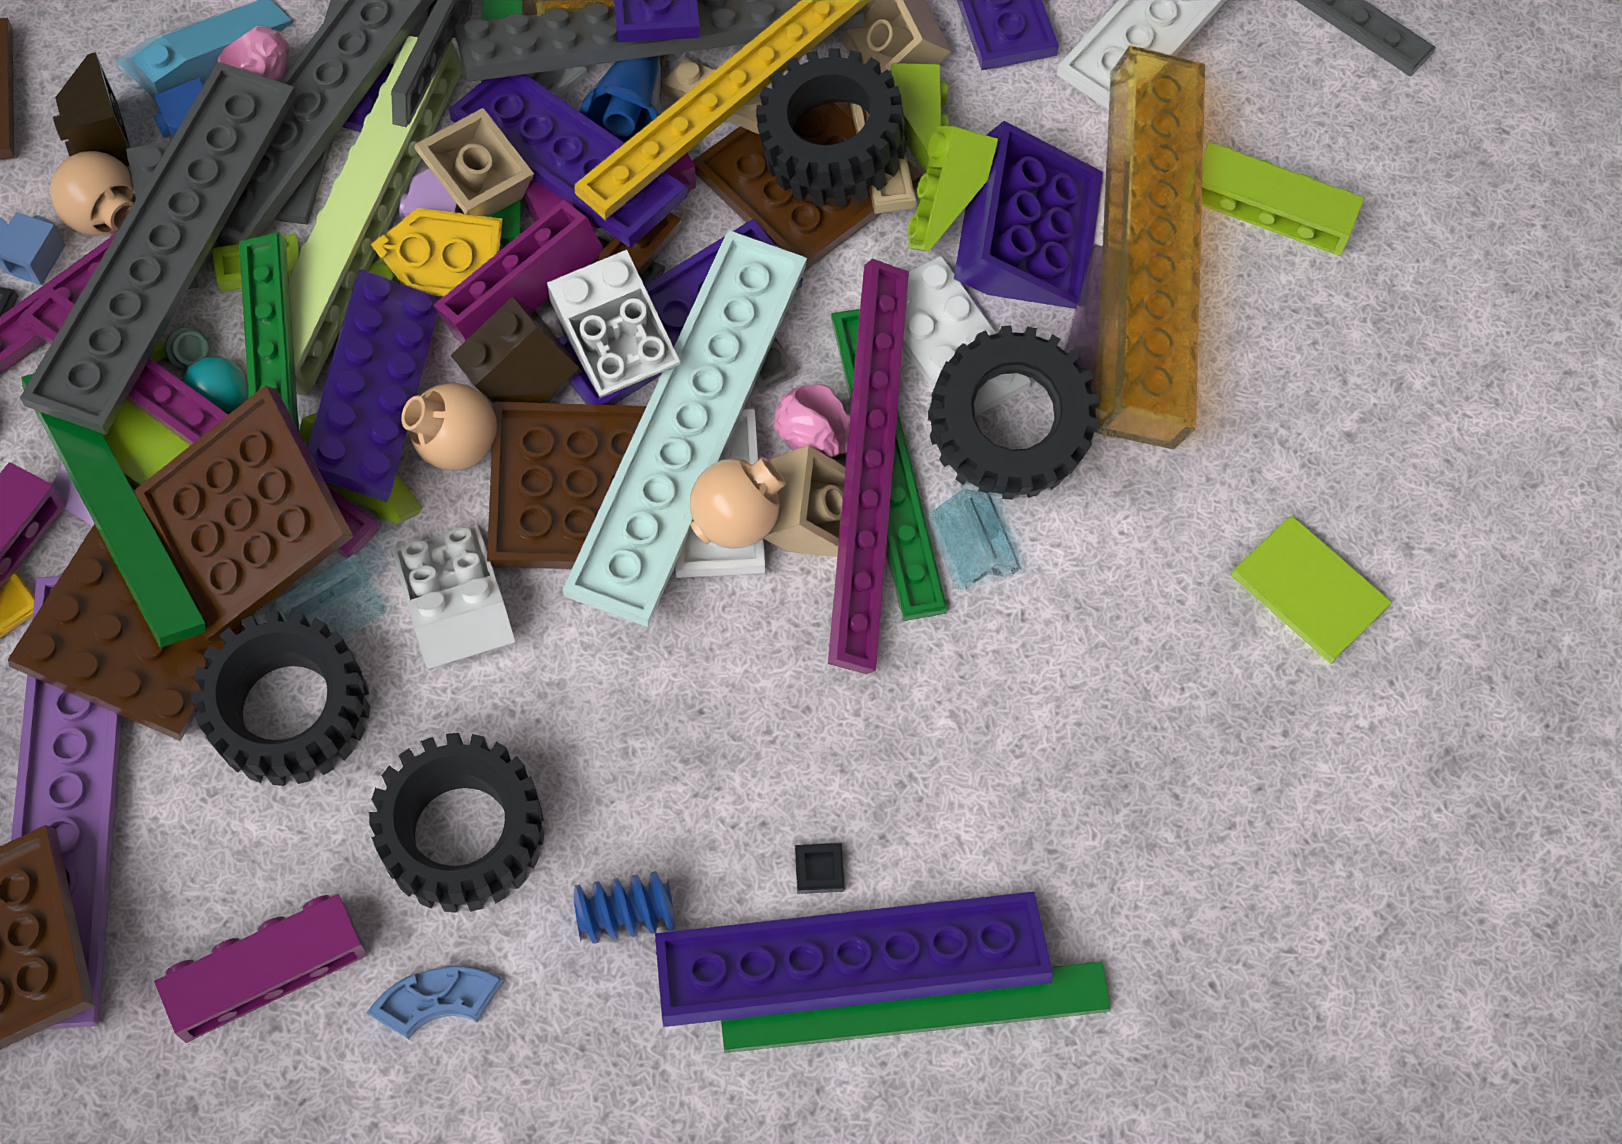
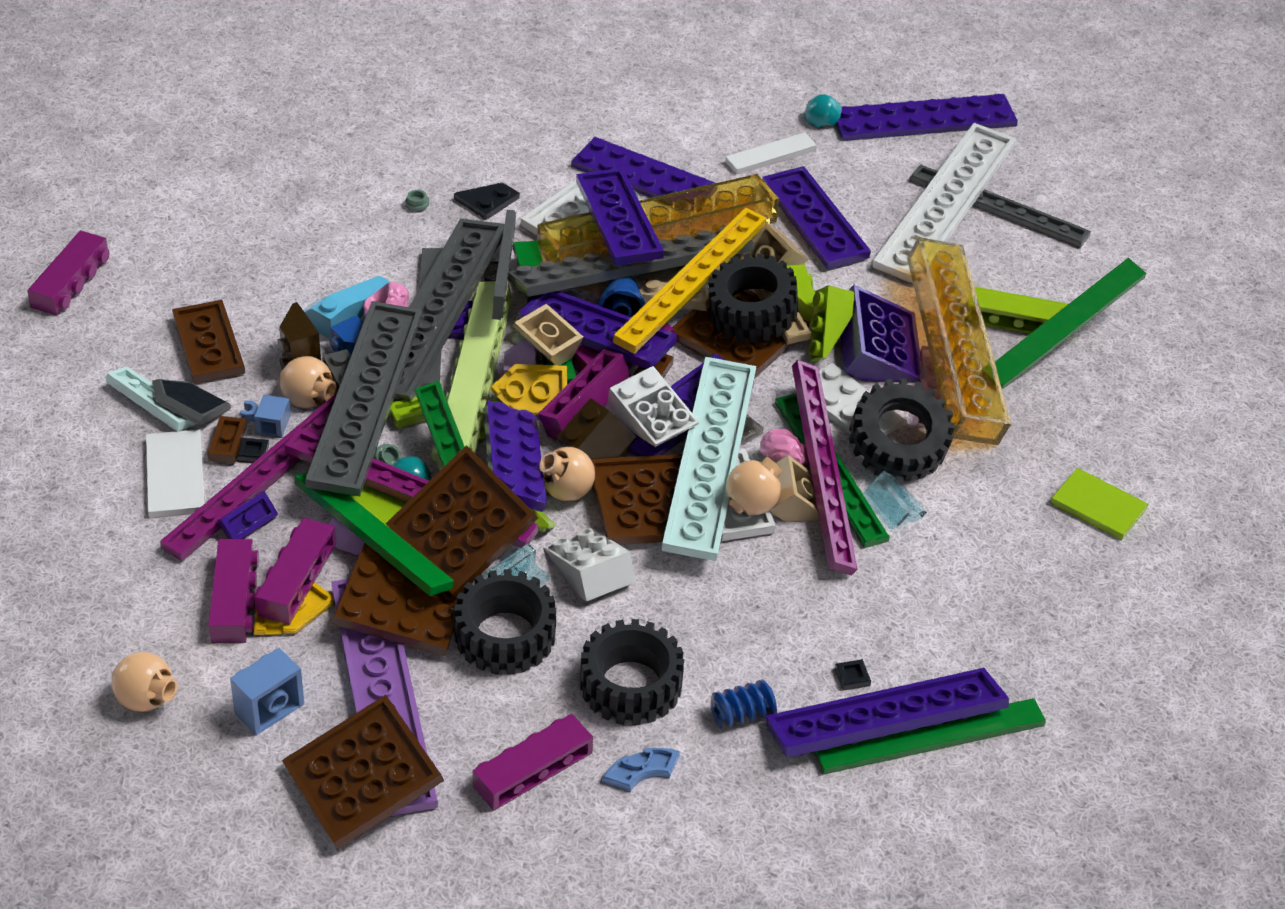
camera: 10 degrees left, 20 degrees down
none -> green tile [984,257,1146,389]

